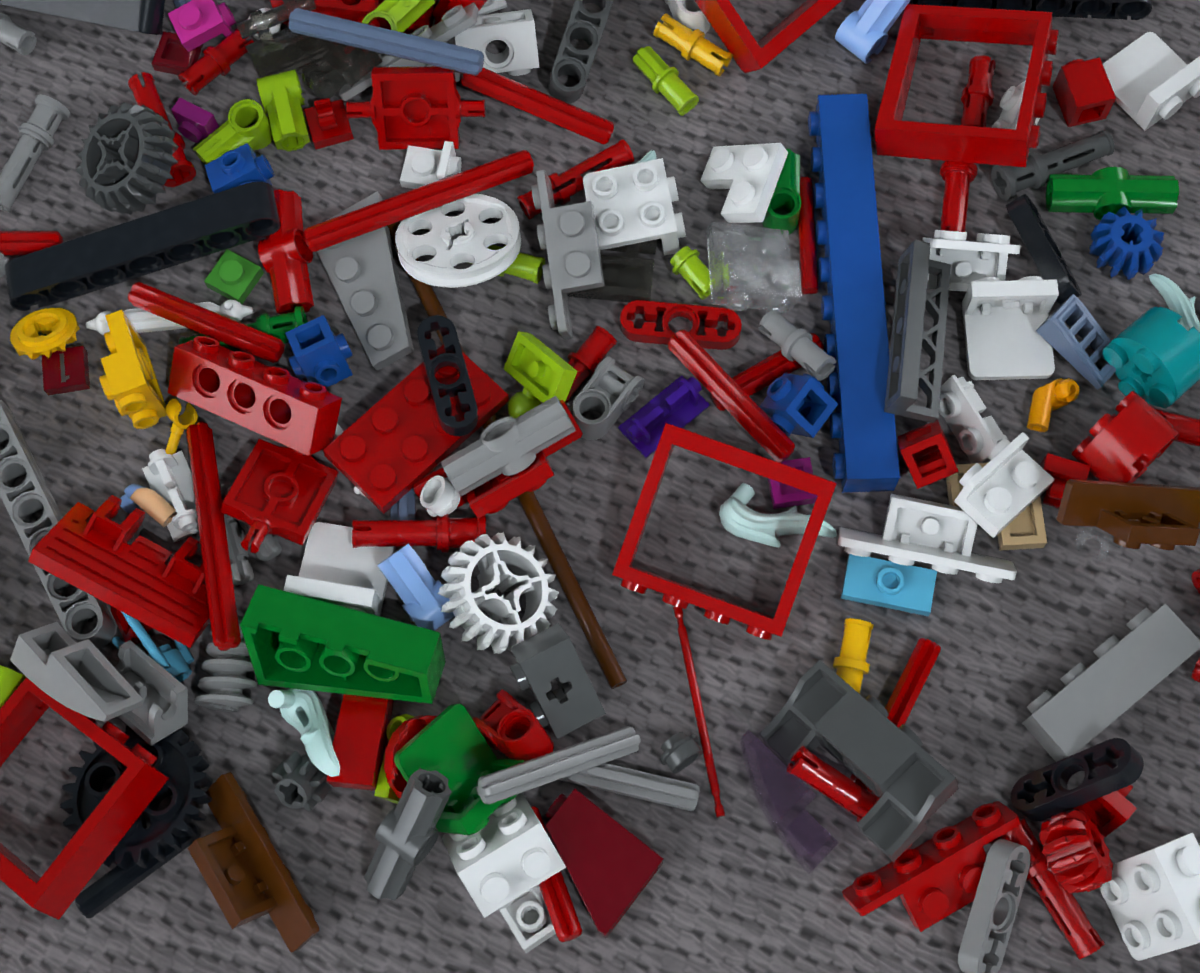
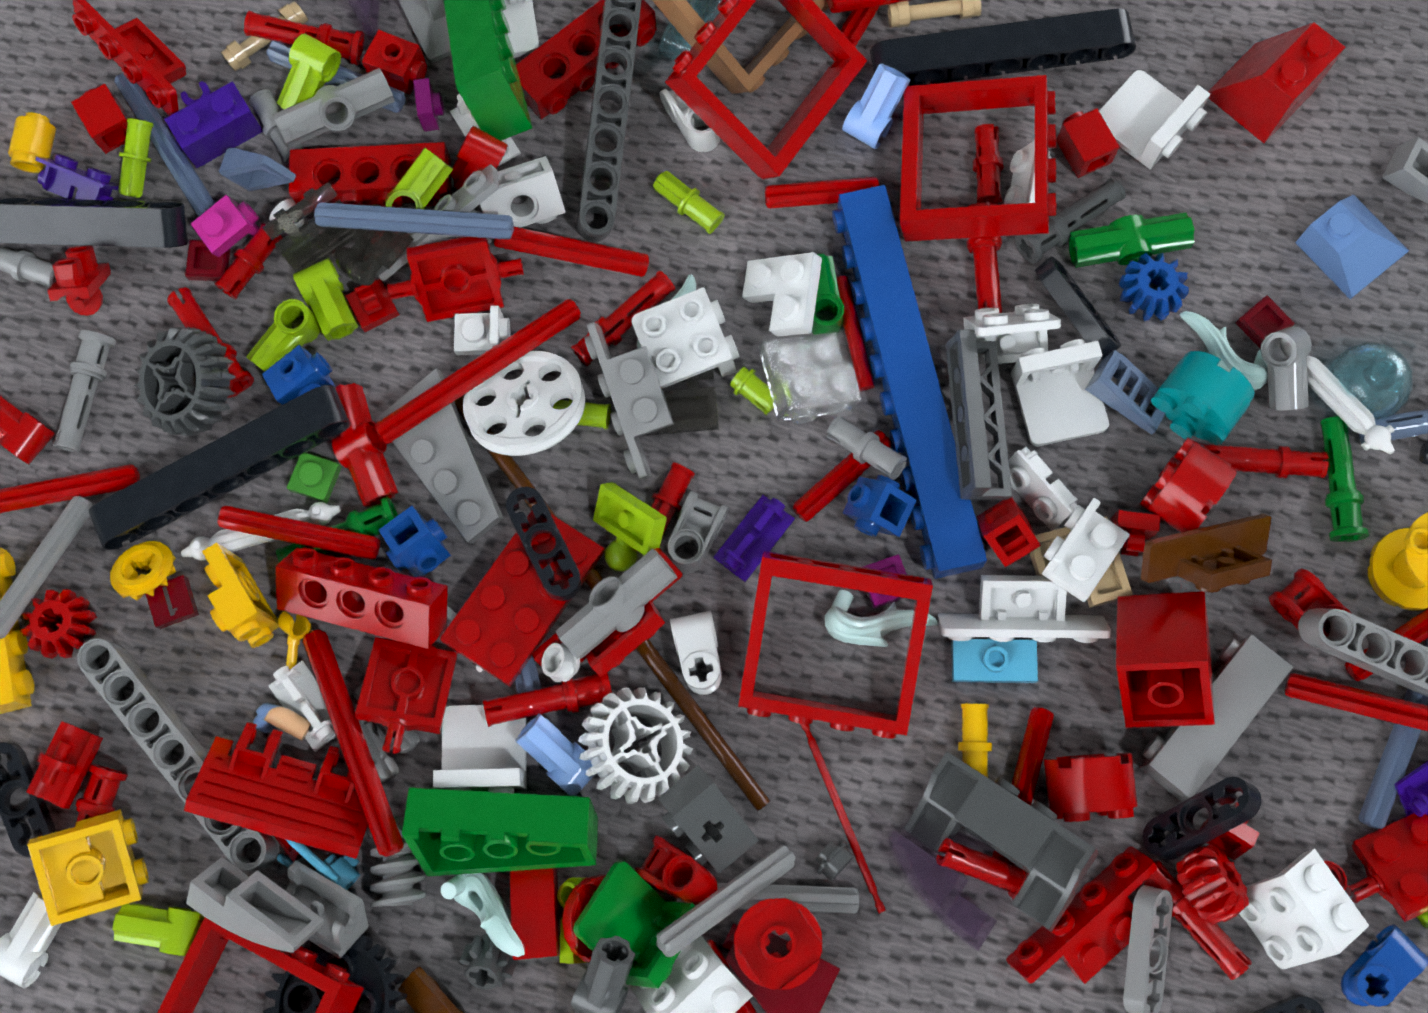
camera: 10 degrees left, 5 degrees up
magenta plate [171,98,219,143] -> none
red beam [620,300,742,350] -> none
yellow pin [653,13,733,77] -> none
red axle [668,330,795,463] -> none
light orange arm [1026,378,1080,432] -> none
none -> red hips [47,246,111,316]
none -> white piece [670,611,722,695]
none -> red plate [734,898,823,990]
none -> red axle [765,177,879,209]
none -> red brick [1044,753,1138,822]
none -> red slope [1116,591,1215,728]

